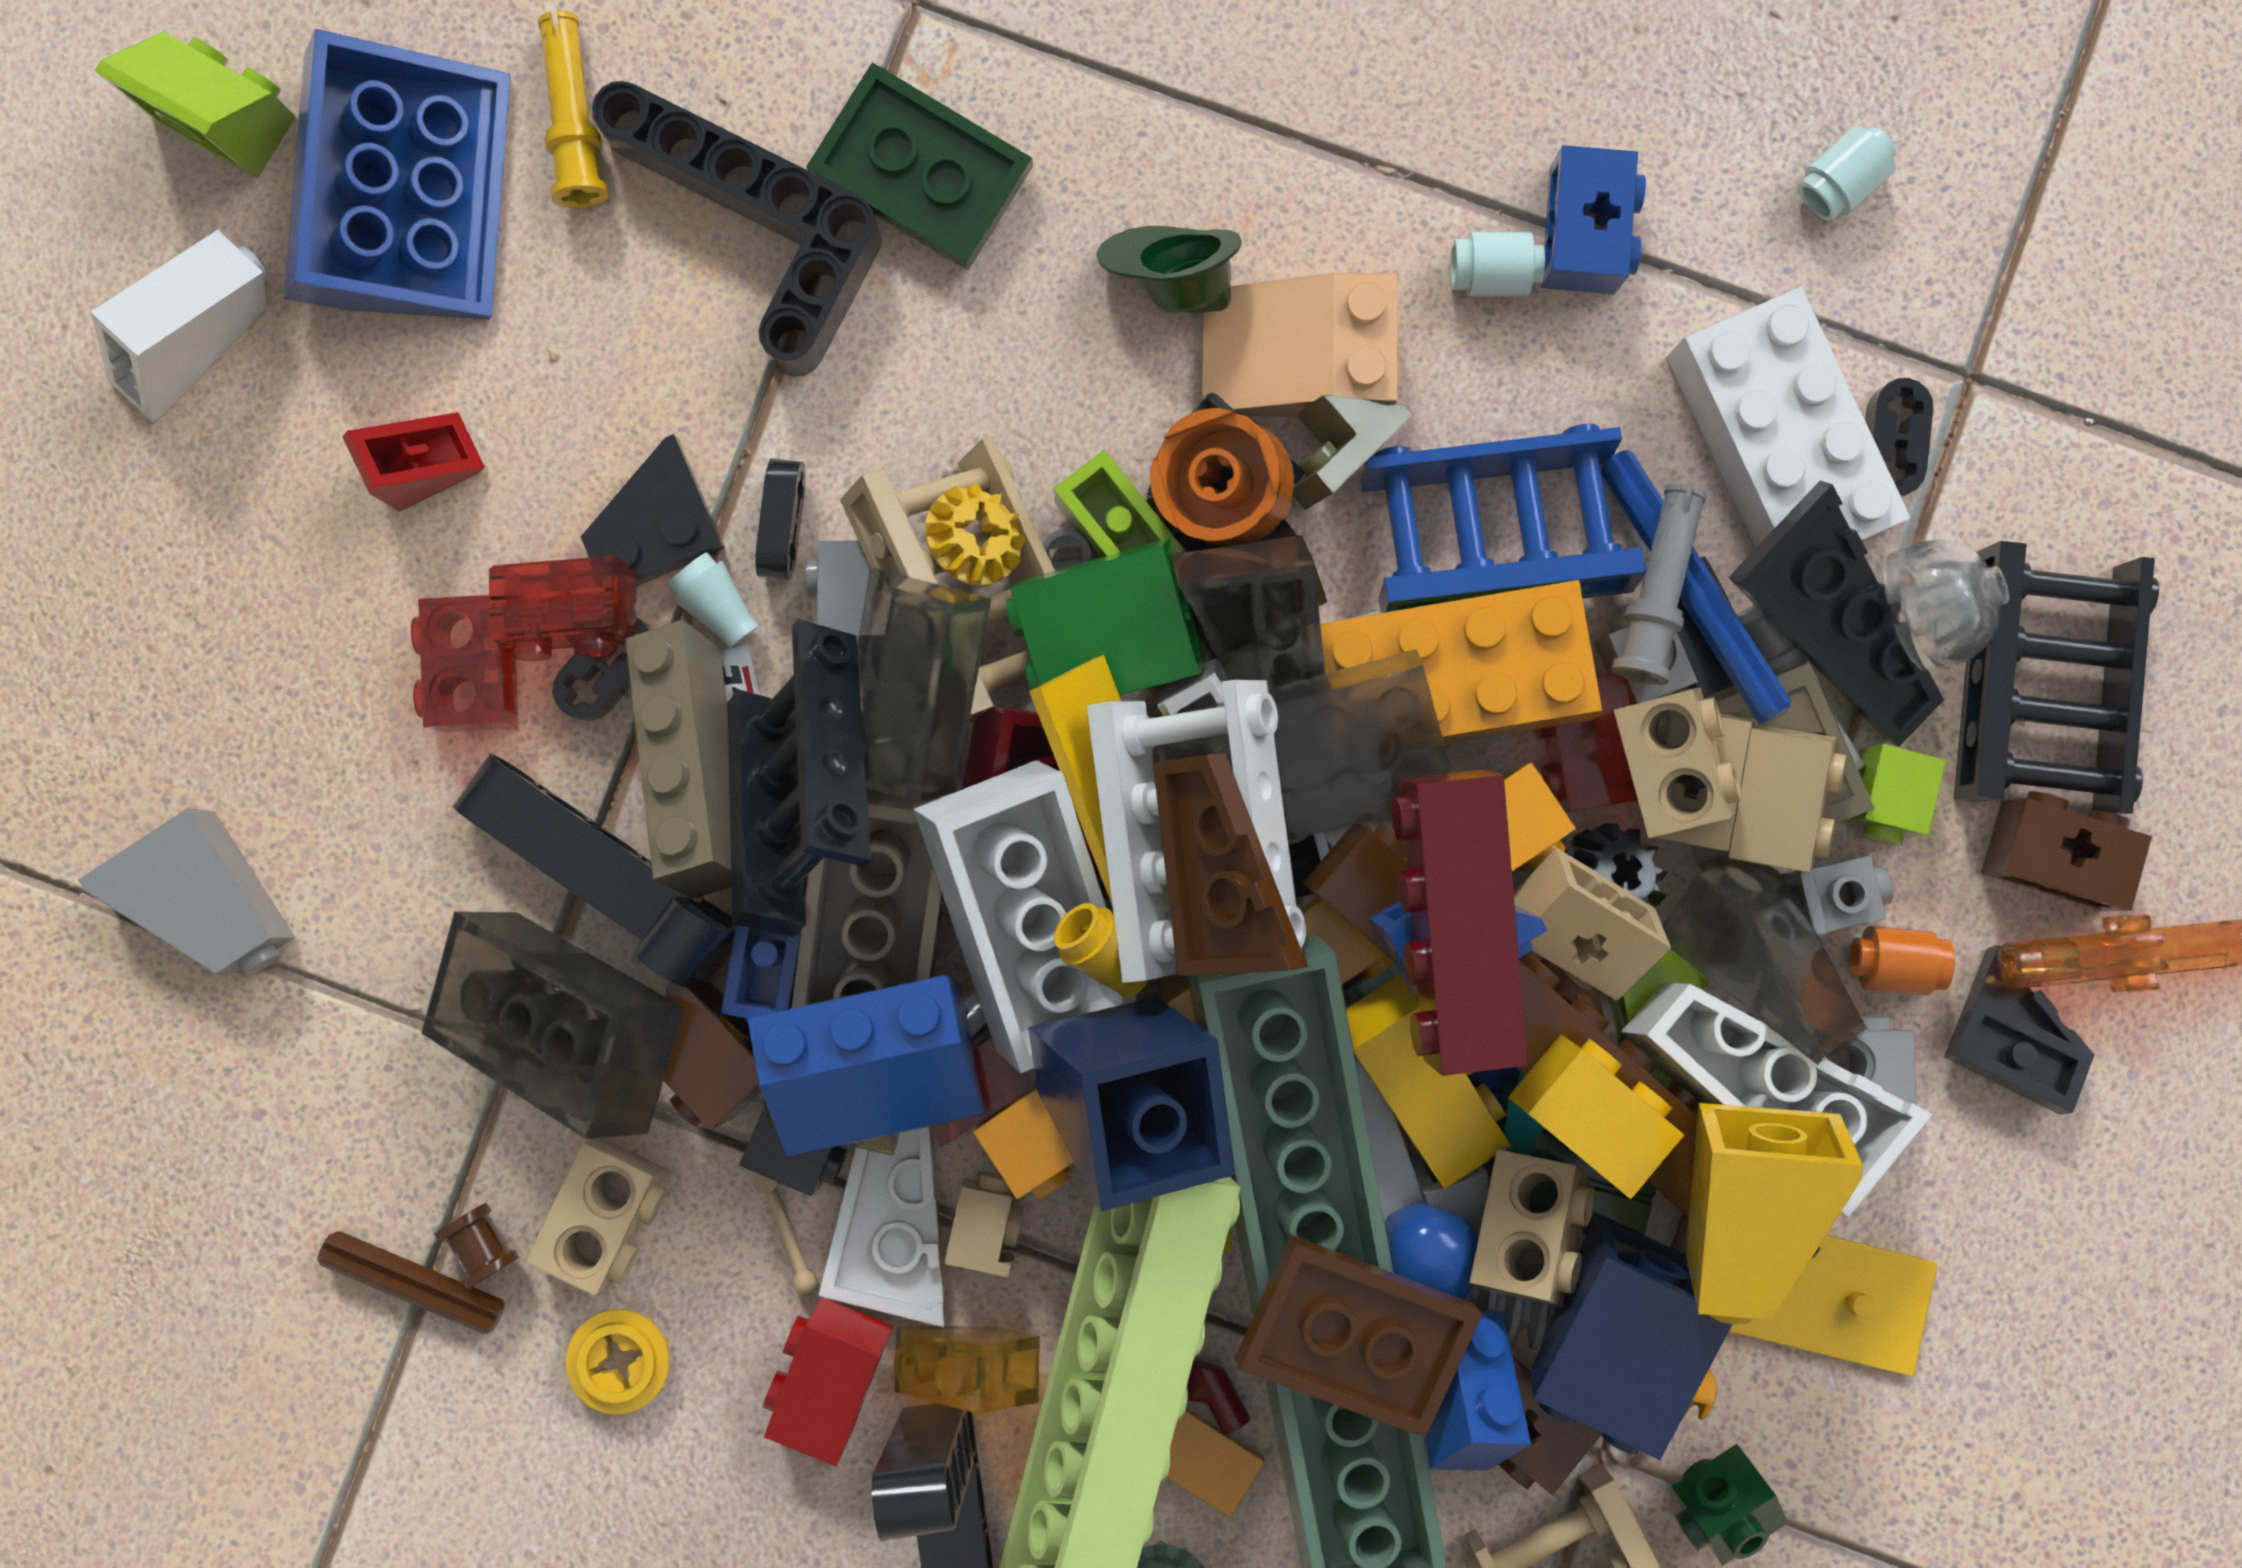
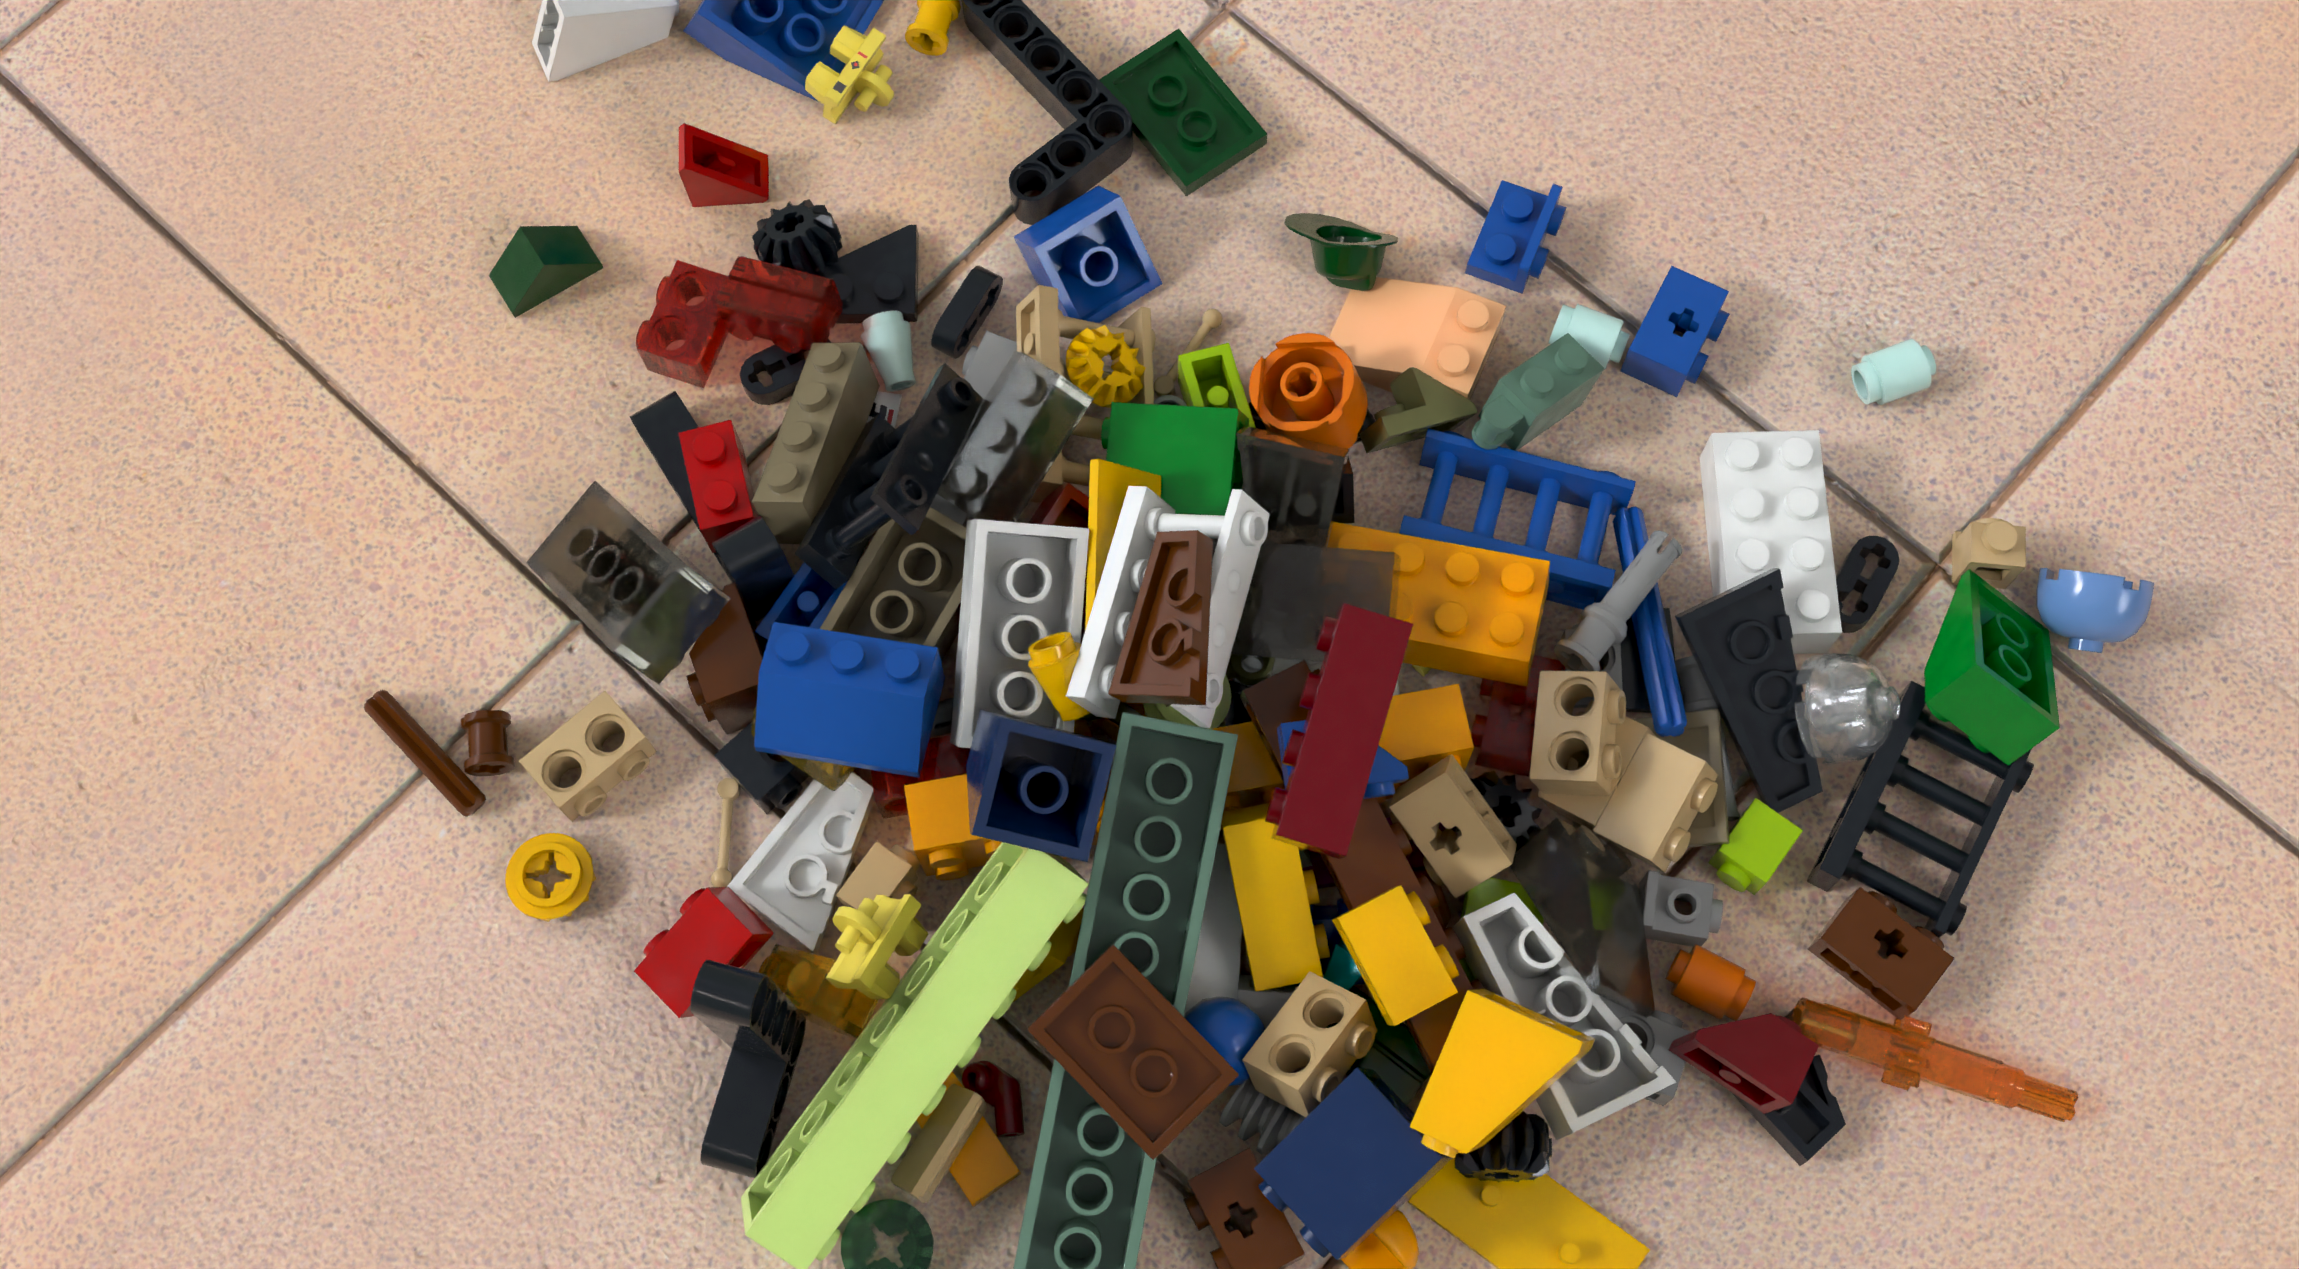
camera: 25 degrees right, 15 degrees down
light grey slope [78,808,295,977] -> none
blue brick [1424,1310,1531,1471] -> none
none -> dark green slope [489,226,603,318]
none -> red brick [678,420,759,553]
none -> black gear [752,199,843,284]
none -> light yellow hips [805,25,894,124]
none -> light yellow hips [826,894,928,999]
none -> tan slope [891,1084,987,1204]
none -> blue slope [1014,186,1163,323]
none -> tan hinge [1154,308,1222,397]
none -> blue bracket [1465,180,1567,294]
none -> sand green brick [1471,333,1605,451]
none -> dark red slope [1669,1013,1819,1114]
none -> green slope [1924,569,2060,766]
none -> tan brick [1952,518,2026,589]
none -> medium blue cylinder [2036,568,2154,653]

